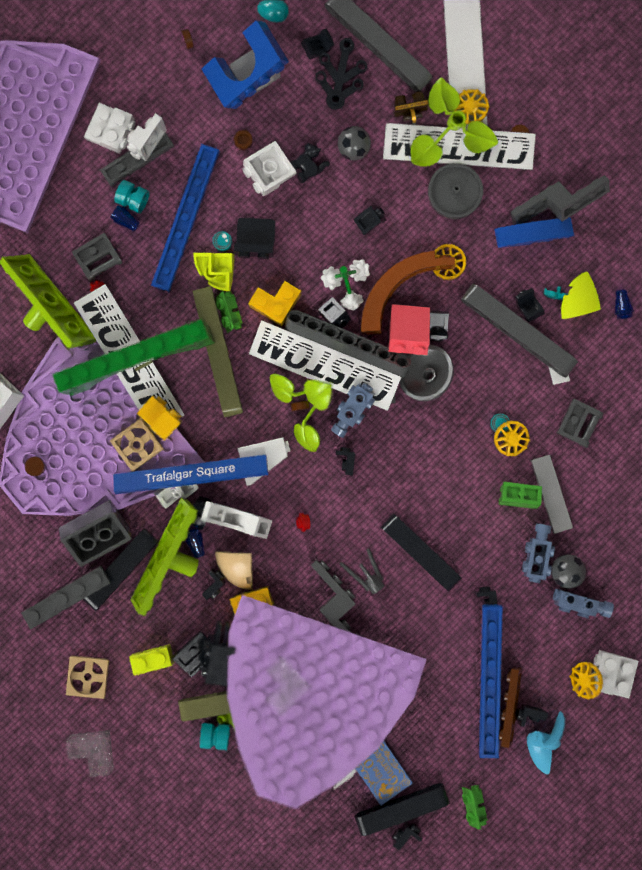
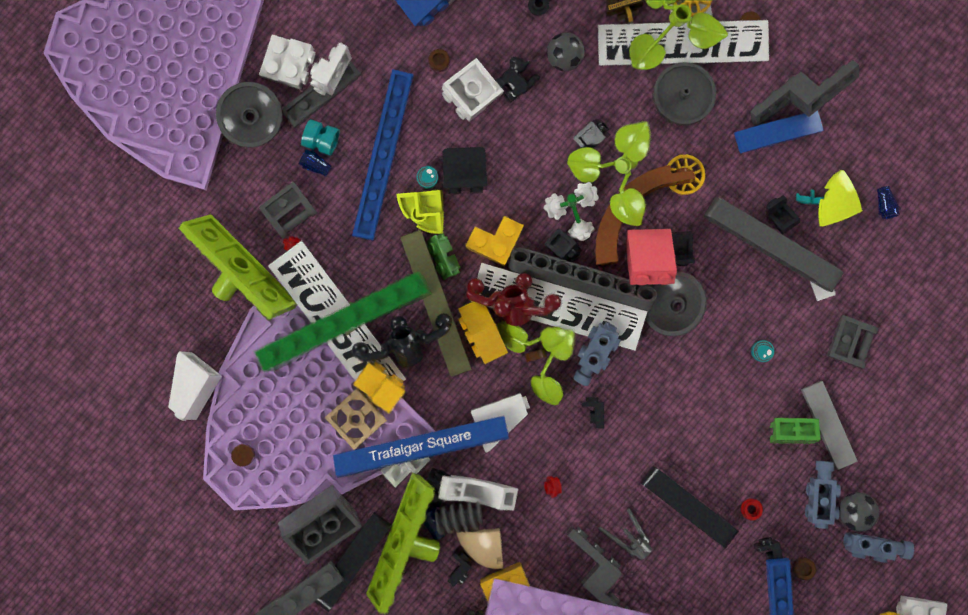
camera: 10 degrees left, 0 degrees up
yellow wheel [494,421,530,456] -> none
none -> dark grey dish [216,82,282,148]
none -> black wheel [351,313,452,367]
none -> dark grey piece [435,501,483,535]
none -> yellow brick [458,302,508,364]
none -> dark red wheel [466,273,562,326]
none -> lime plant [567,122,650,226]
none -> red plate [740,498,763,521]
none -> reddish brown tile [792,557,816,580]

